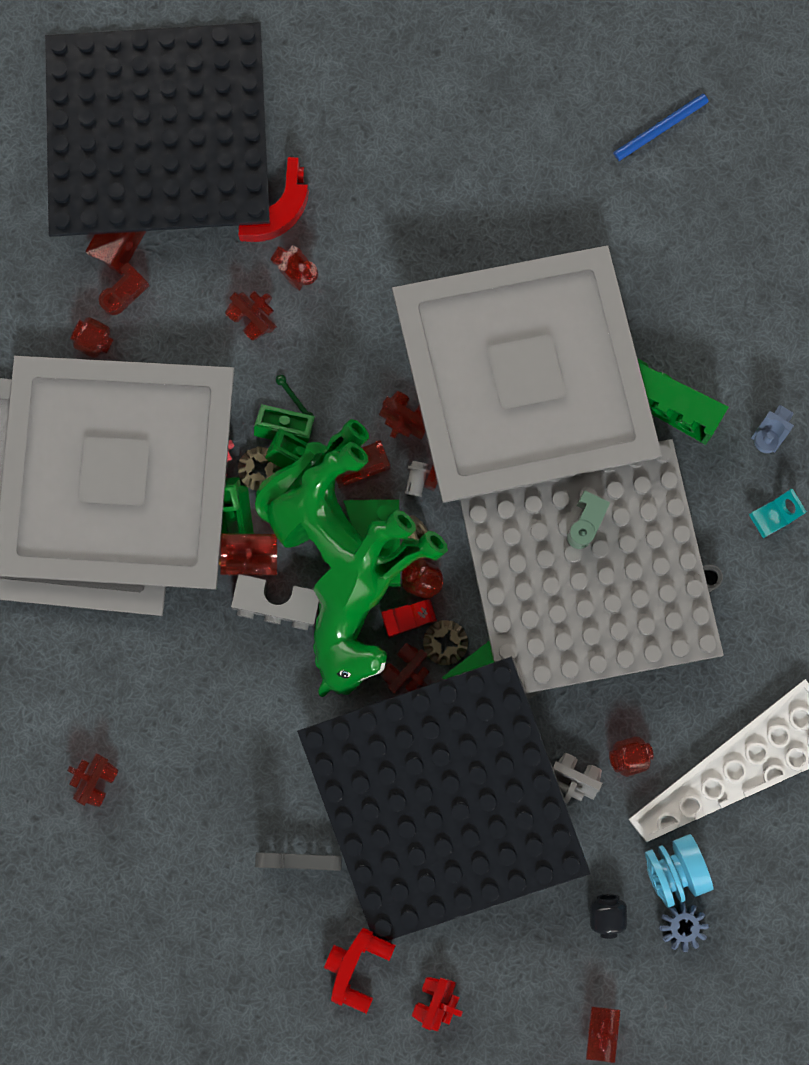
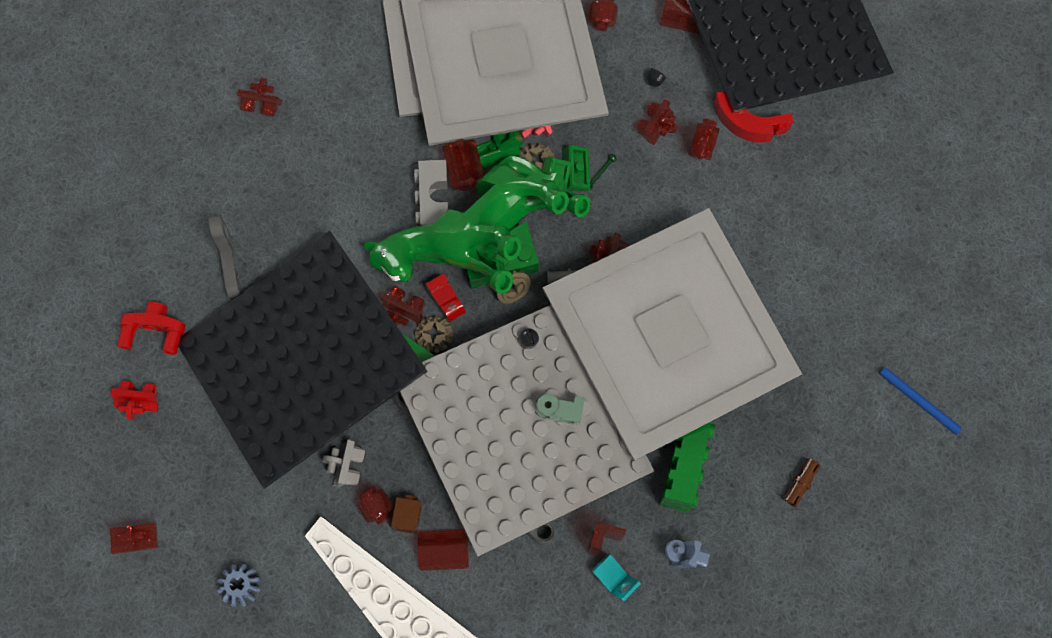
camera: 70 degrees right, 10 degrees down
clear red leg [99,262,149,315] -> none
clear red hinge [336,440,390,488] -> none
clear red head [402,559,444,599] -> none
black head [590,894,627,939] -> none
medium azure wheel [645,834,714,908] -> none
none -> reddish brown brick [391,495,422,534]
none -> clear red panel [417,530,469,571]
none -> black hinge [519,328,539,349]
none -> clear red panel [588,522,626,556]
none -> black hinge [647,68,666,87]
none -> reddish brown pin [783,458,821,508]

